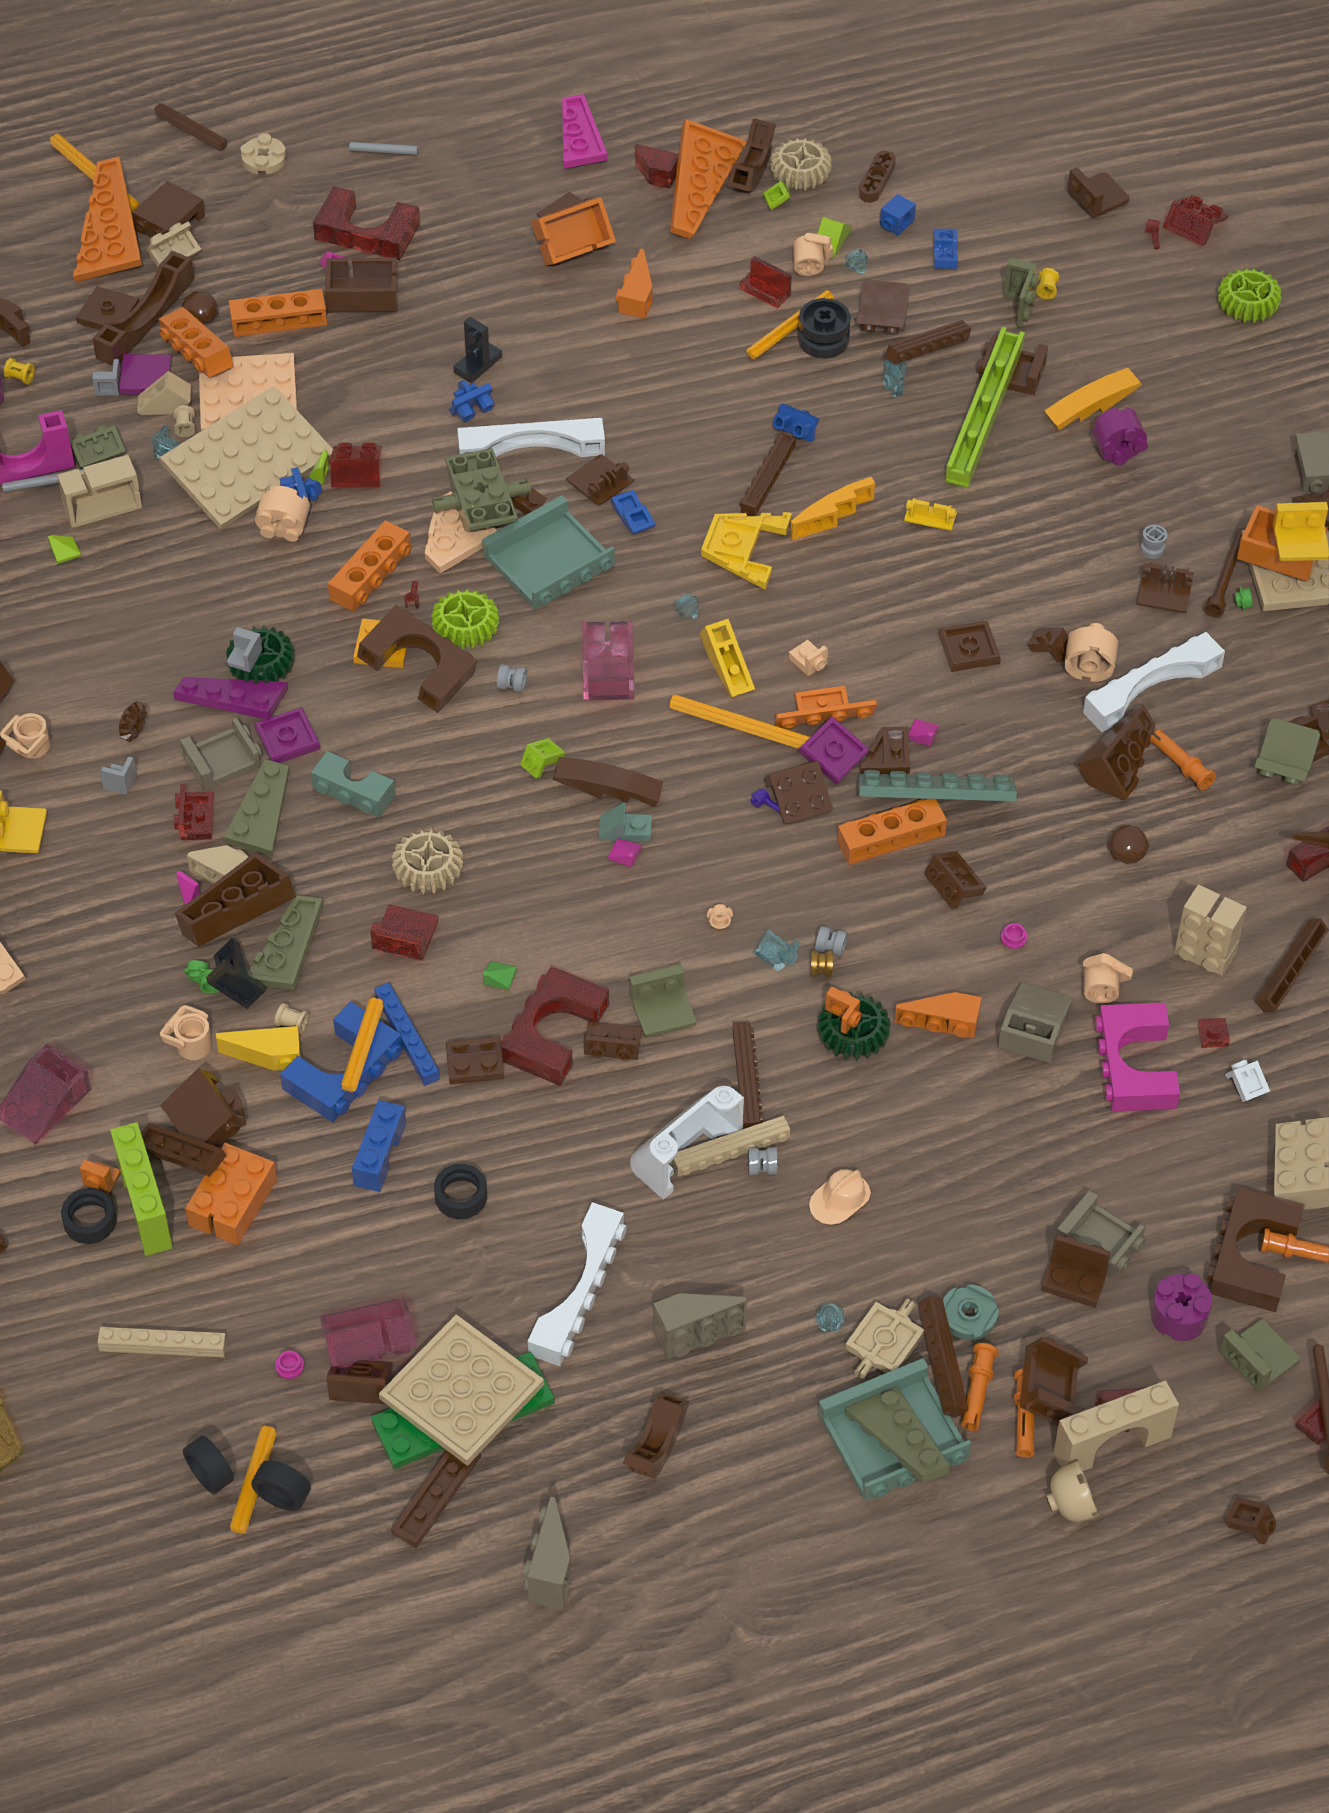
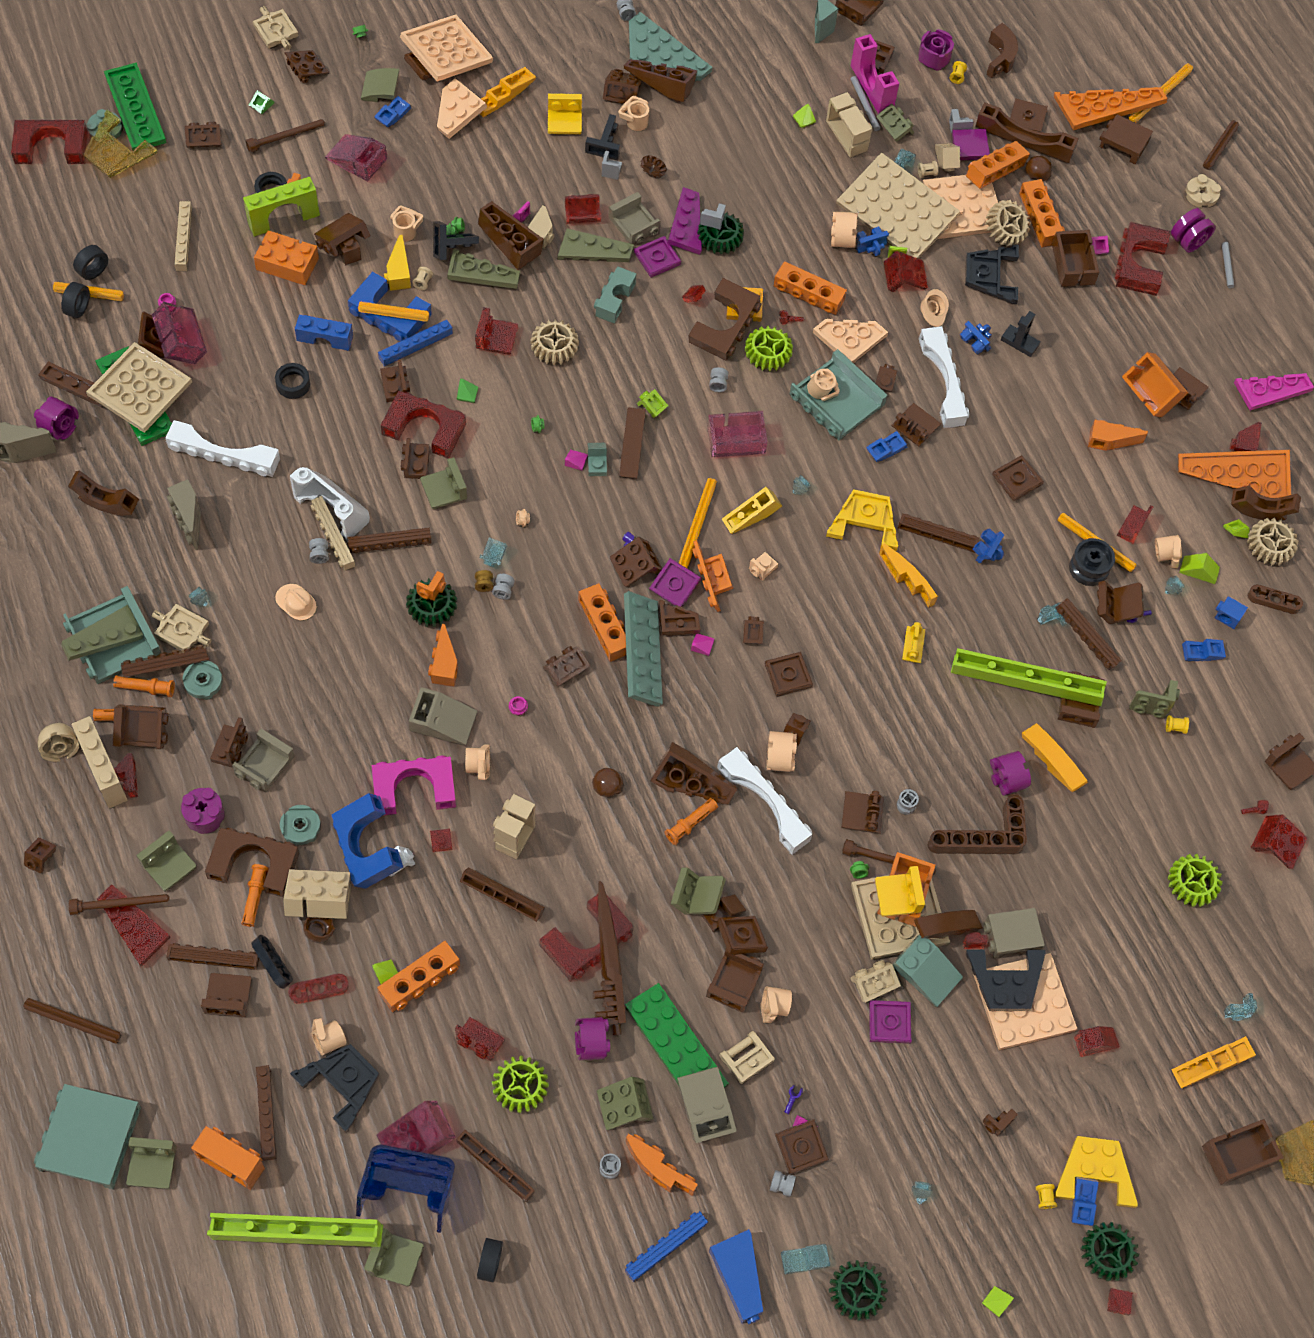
camera: 80 degrees right, 10 degrees up
reddish brown plate [141,1123,227,1177] -> none
tan bracket [147,222,201,267] -> none
olive slope [432,448,531,531] -> none
none -> magenta brick [34,396,79,440]
none -> sand green plate [280,805,321,845]
none -> blue arch [331,793,404,889]
none -> bright green plate [531,415,545,433]
none -> black bracket [585,114,620,161]
none -> clear red plate [682,285,706,303]
none -> reddish brown bracket [743,616,764,644]
none -> light nougat piece [807,369,840,401]
none -> light nougat piece [920,289,949,327]
none -> reddish brown beam [927,794,1027,854]
none -> black wing [965,244,1019,304]
none -> tan gear [985,200,1031,247]
none -> reddish brown plate [992,455,1044,501]
none -> magenta wheel [1170,208,1216,253]

